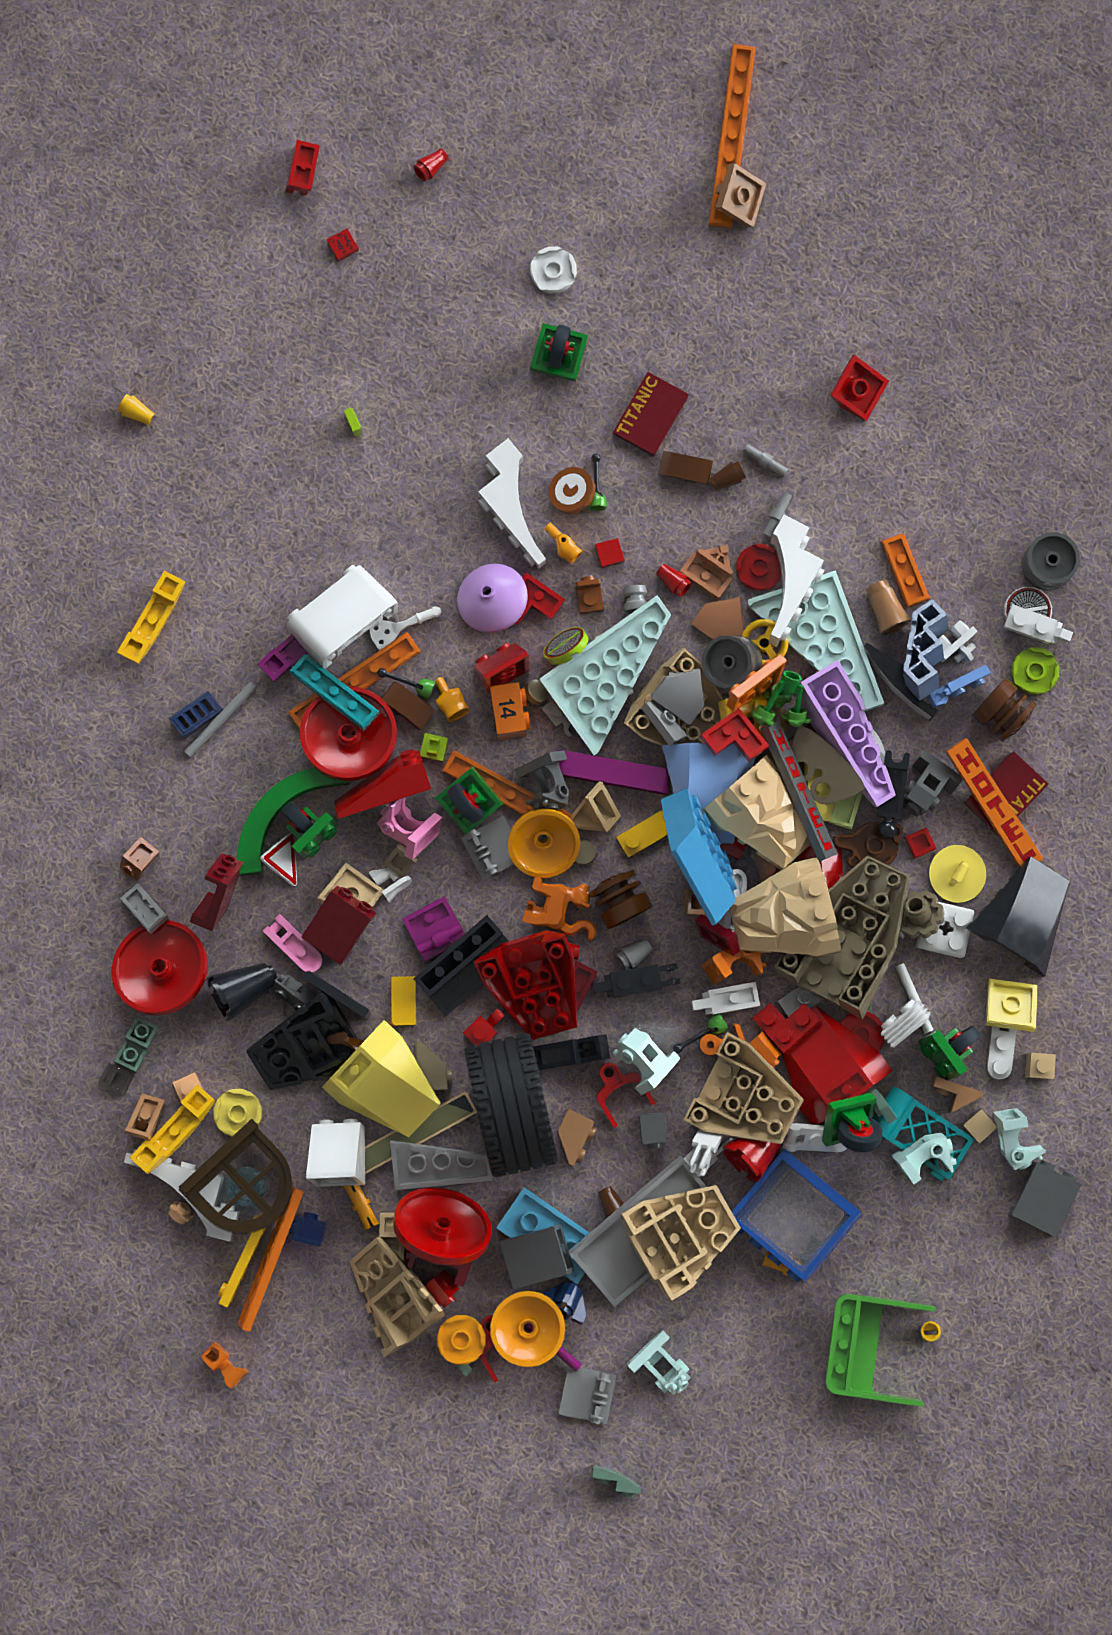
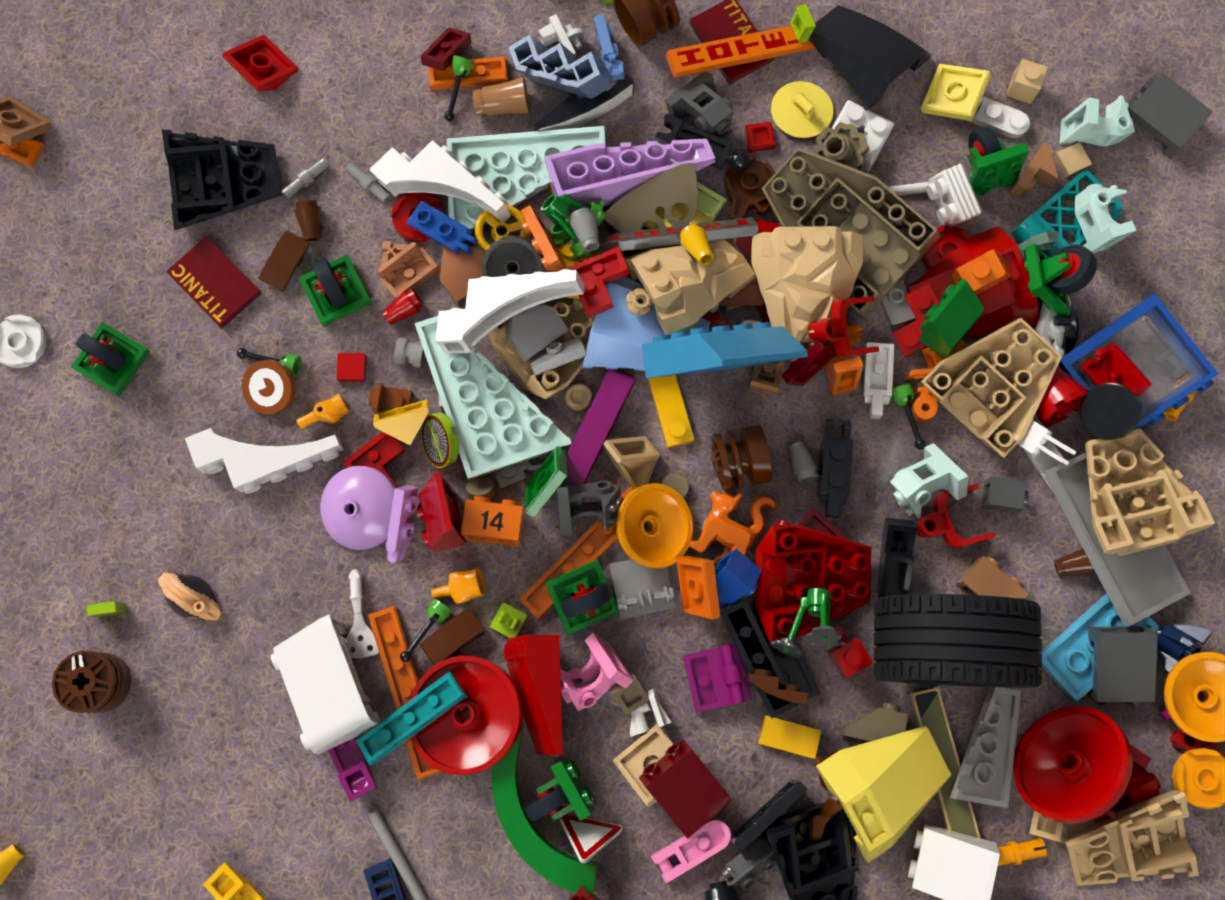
camera: 70 degrees left, 5 degrees down
none -> reddish brown wheel [52,650,132,713]
none -> light nougat hat [158,573,222,621]
none -> black wedge [162,129,282,230]
none -> green plate [299,254,372,327]
none -> yellow slope [373,399,429,445]
none -> lavender hinge [386,485,419,563]
none -> blue hinge [406,201,478,255]
none -> dark red plate [421,27,472,71]
none -> white arch [436,269,584,354]
none -> hinge [444,55,474,121]
none -> green tile [525,446,567,517]
none -> tan tile [565,384,593,412]
none -> light grey cone [570,208,600,252]
none -> tan plate [626,288,653,315]
none -> orange tile [676,556,721,620]
none -> yellow cone [680,224,714,266]
none -> blue slope [715,549,762,611]
none -> reddish brown slope [746,669,808,705]
none -> plant [770,588,846,658]
none -> lime tile [790,4,816,43]
none -> red piece [808,296,879,356]
none -> green slope [919,278,985,359]
none -> orange torso [952,249,1013,295]
none -> black bar [1053,310,1079,353]
none -> black tile [1080,383,1142,440]
none -> red hinge [1081,343,1152,398]

